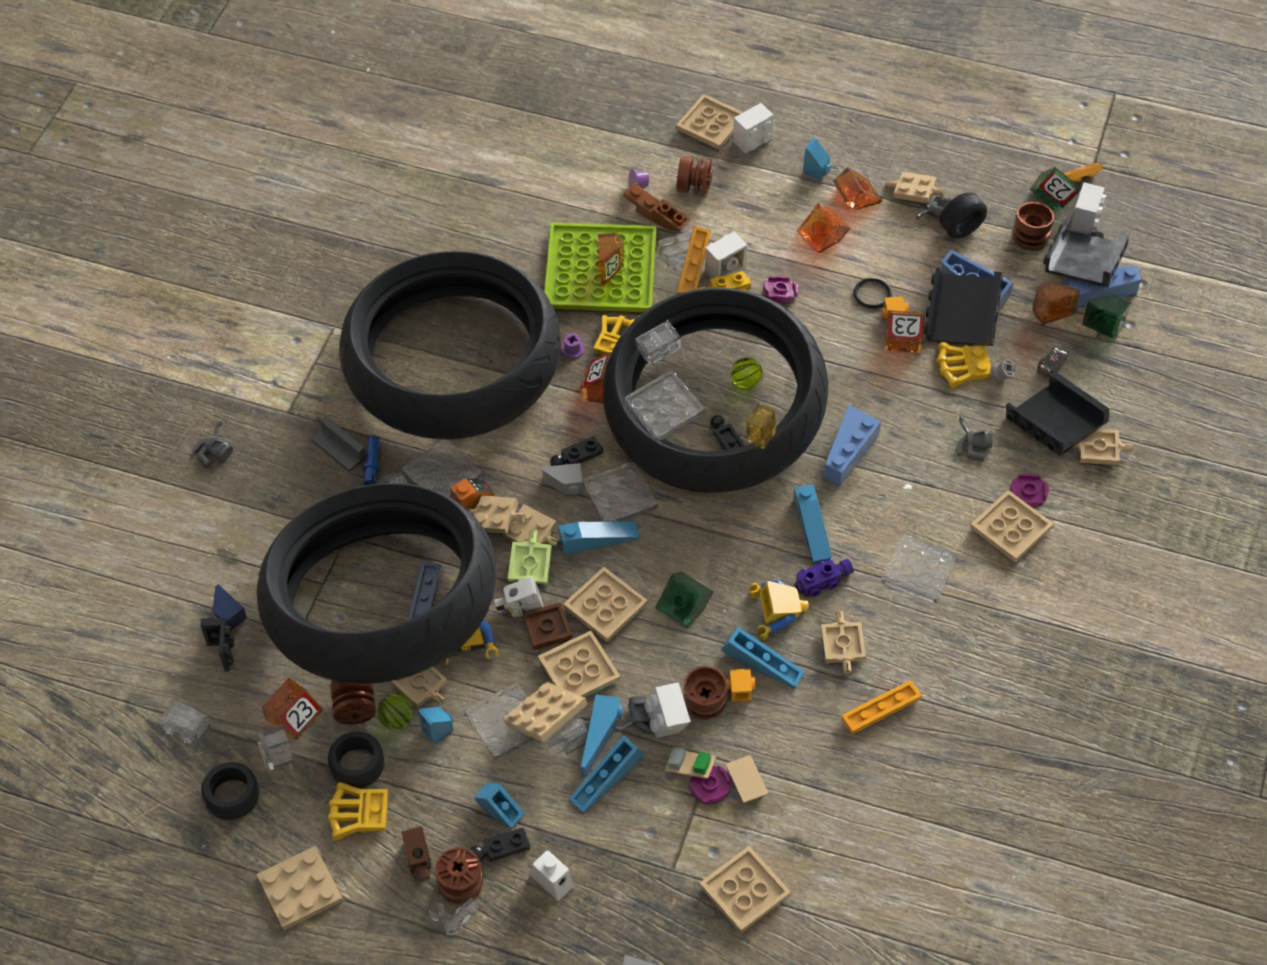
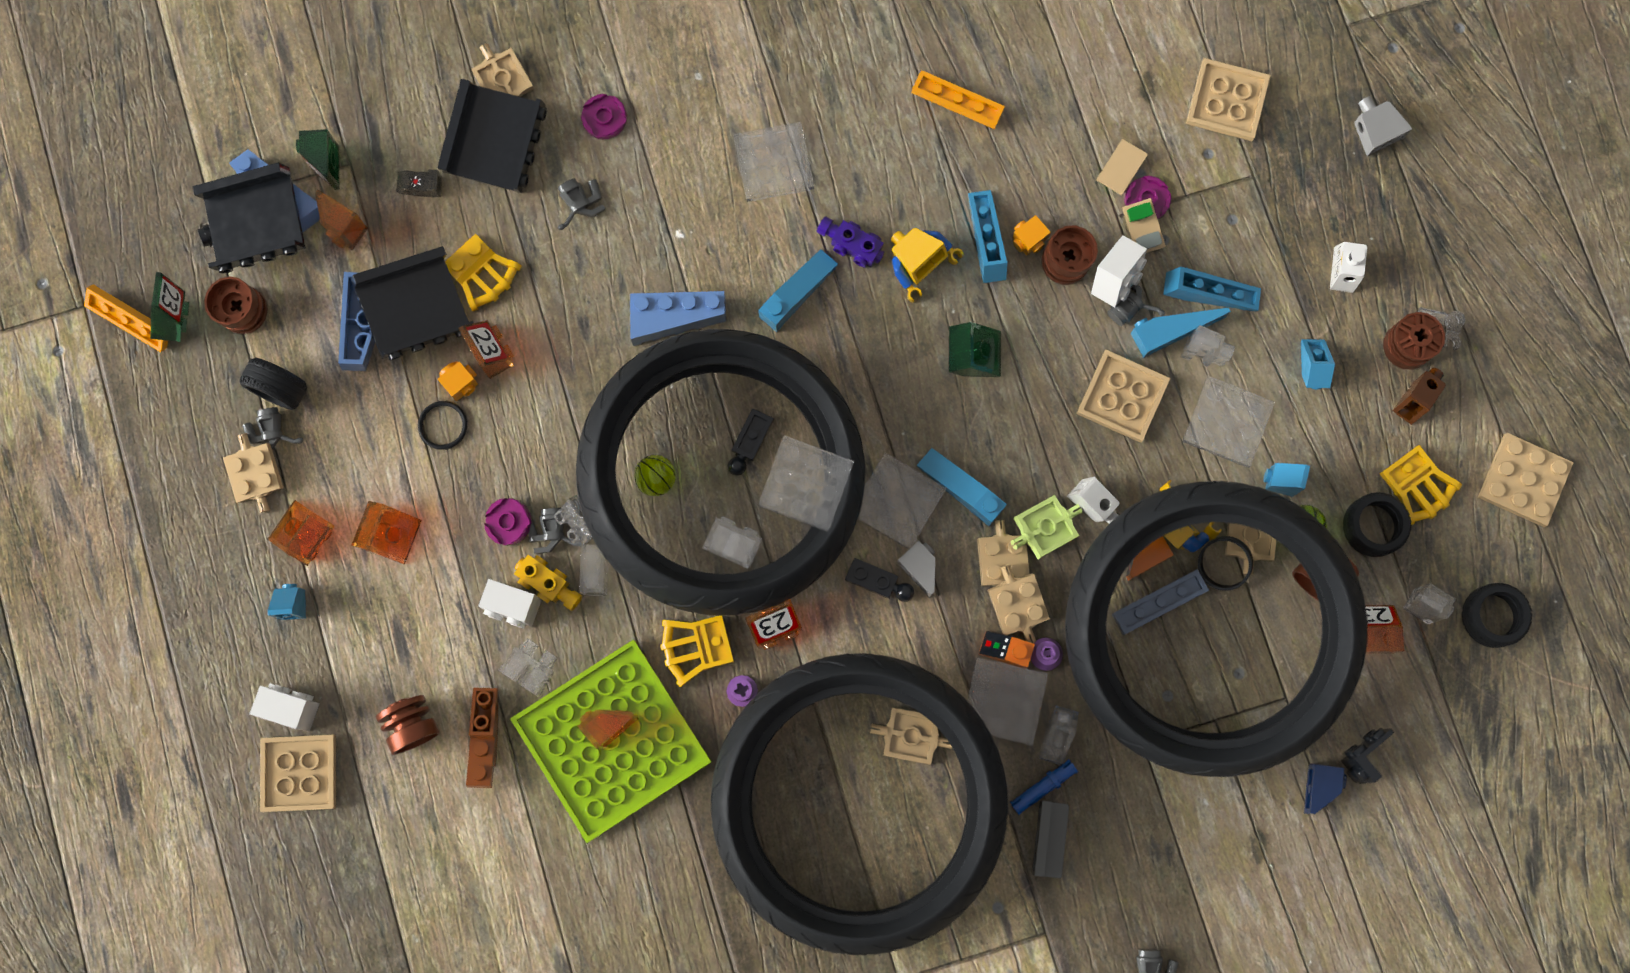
camera: 125 degrees left, 25 degrees up
clear brick [160,700,211,746] -> none
black plate [469,828,530,862] -> none
tan plate [503,682,588,742] -> none
reddish brown plate [522,602,572,650] -> none
tan plate [563,567,648,642] -> none
medium lavender piece [628,169,649,188] -> none
light orange plate [676,226,711,294] -> none
clear yellow brick [746,403,776,449] -> none
tan plate [821,611,866,674] -> none
tan plate [970,490,1053,562] -> none
light grey wheel [990,359,1017,382] -> none
white brick [1070,183,1106,235] -> none

